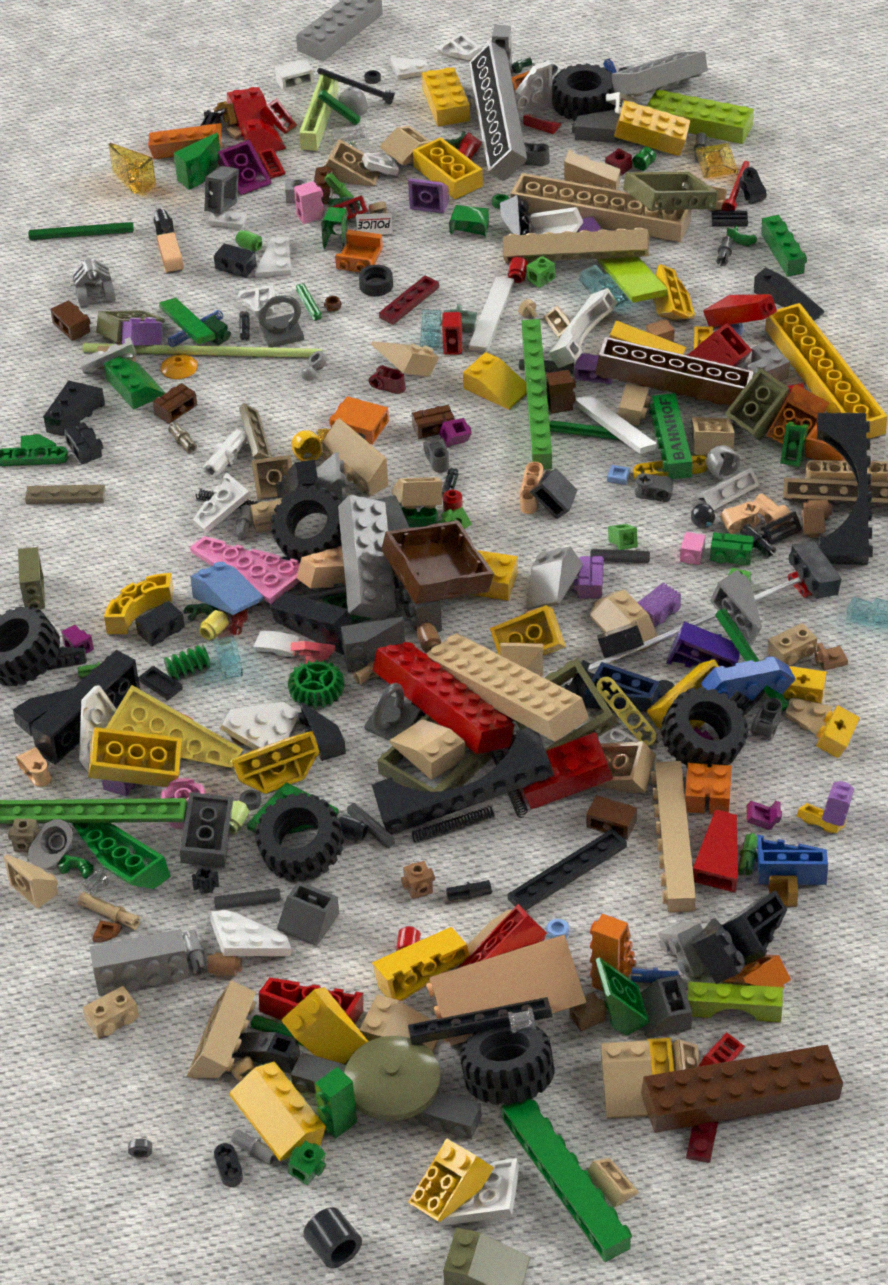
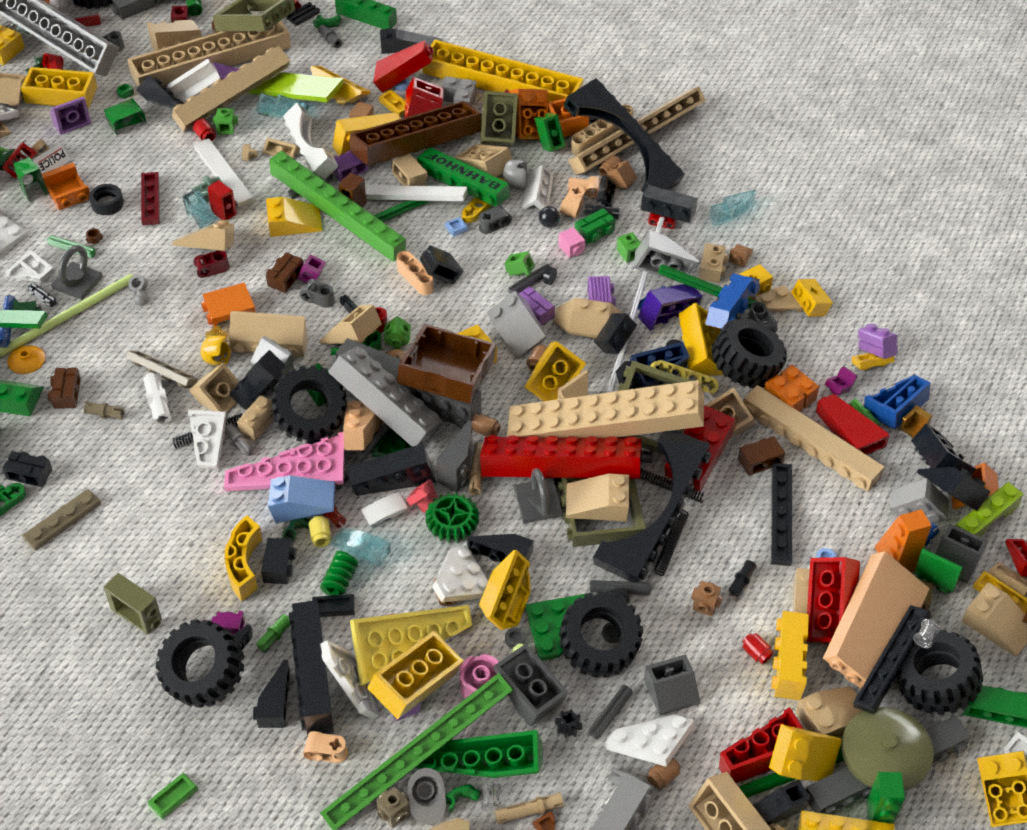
camera: 50 degrees left, 5 degrees up
none -> black tile [543,267,557,285]

